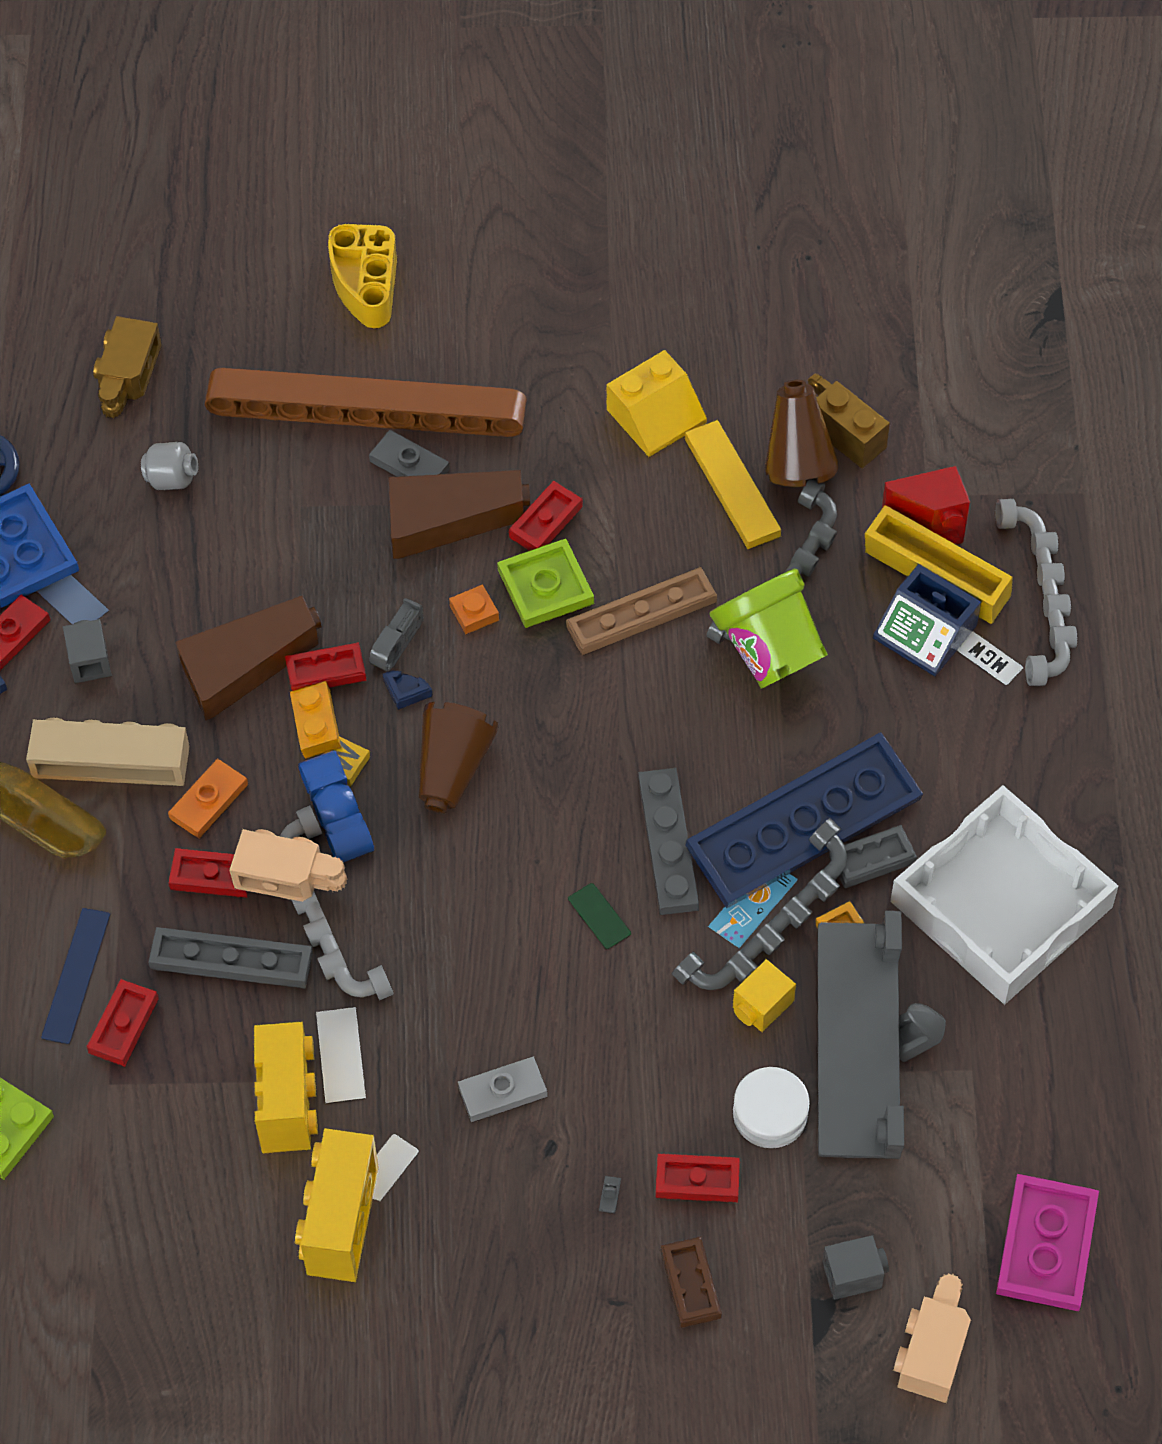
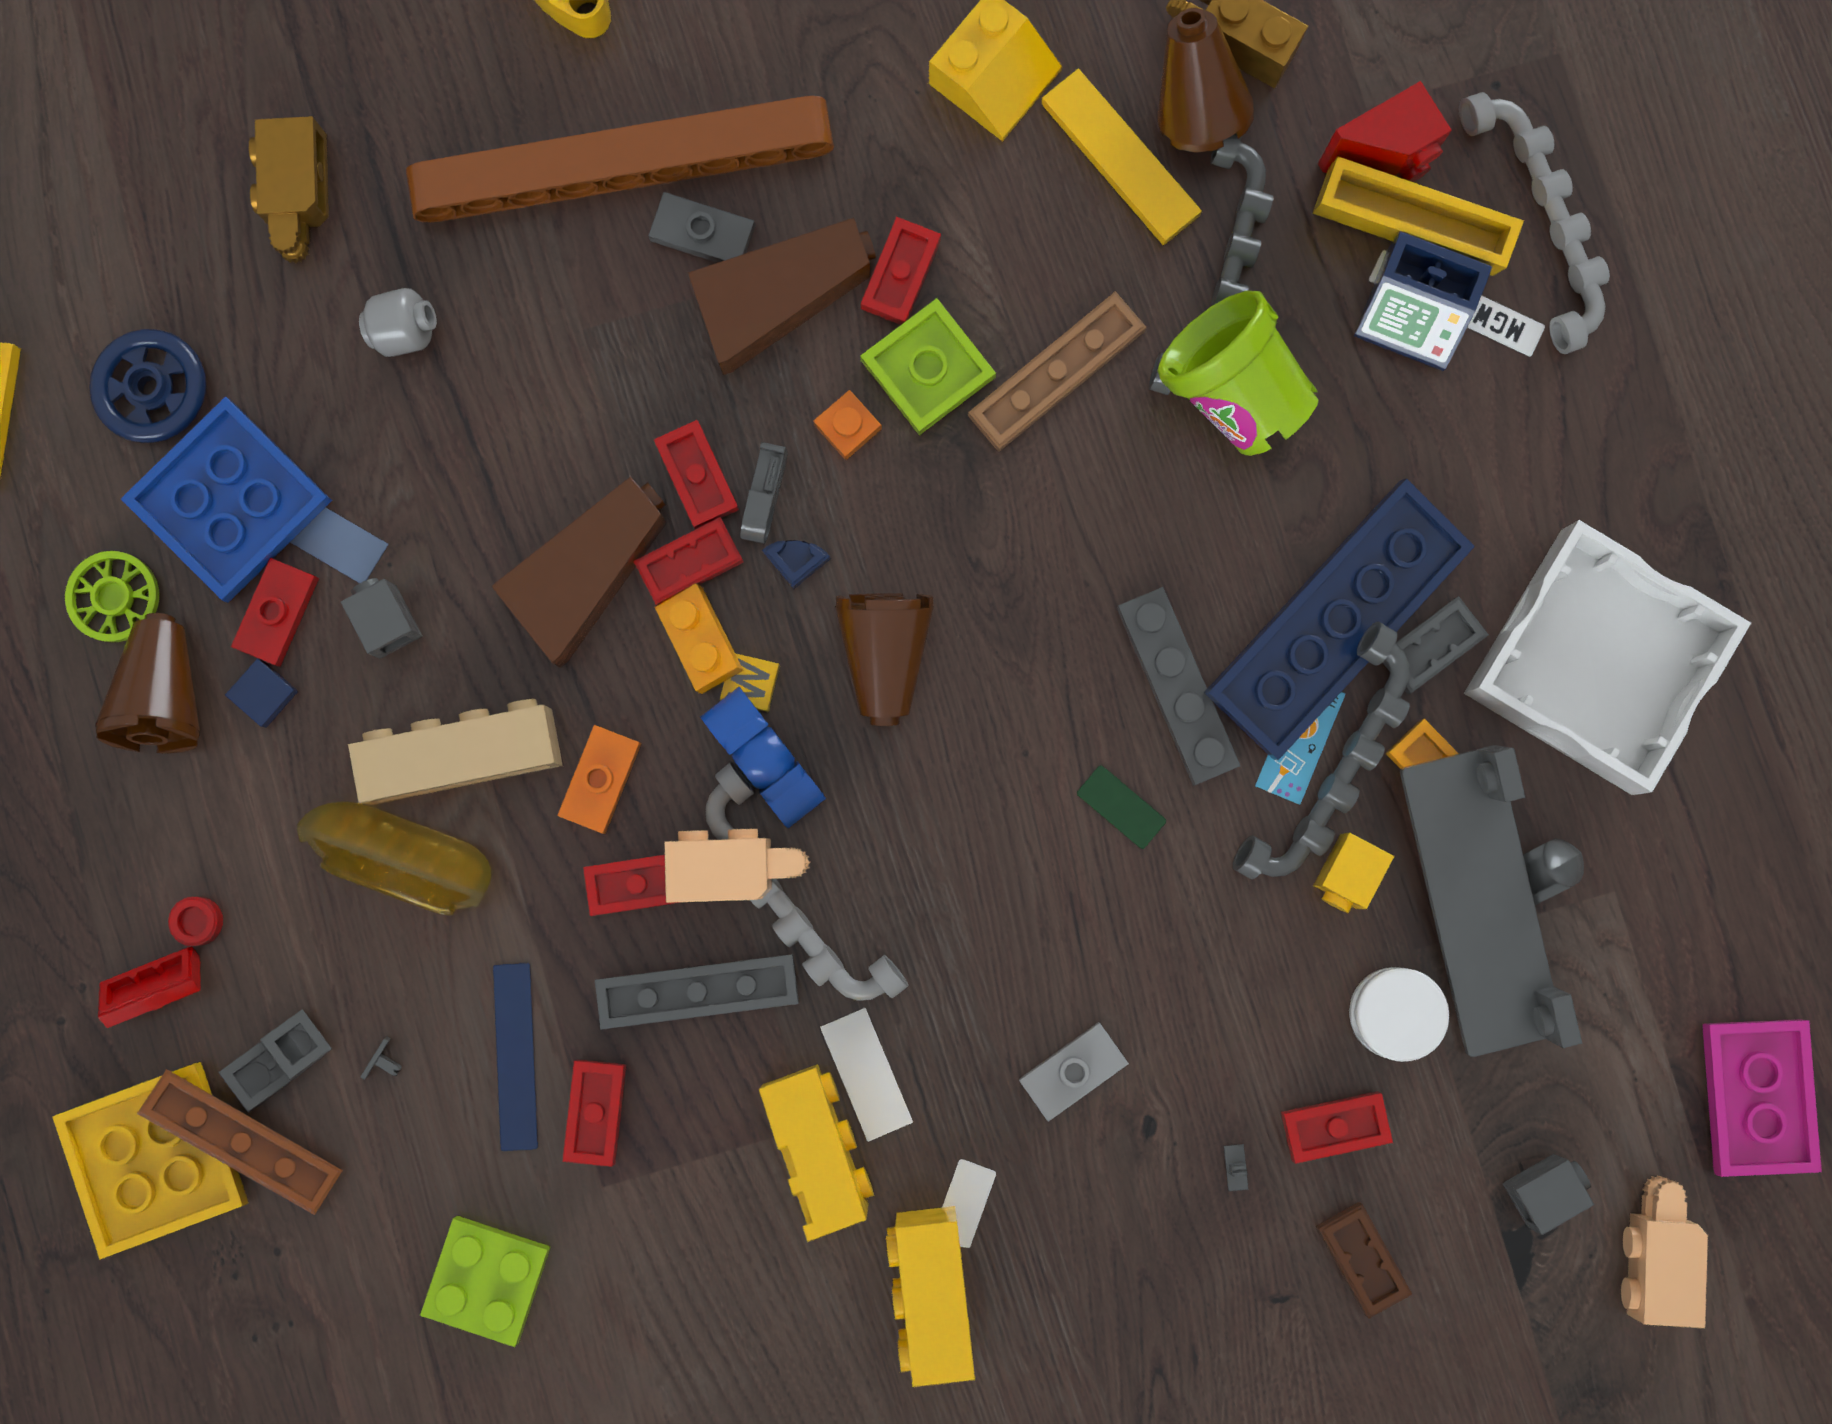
camera: 15 degrees left, 25 degrees up
none -> red plate [654,419,739,529]

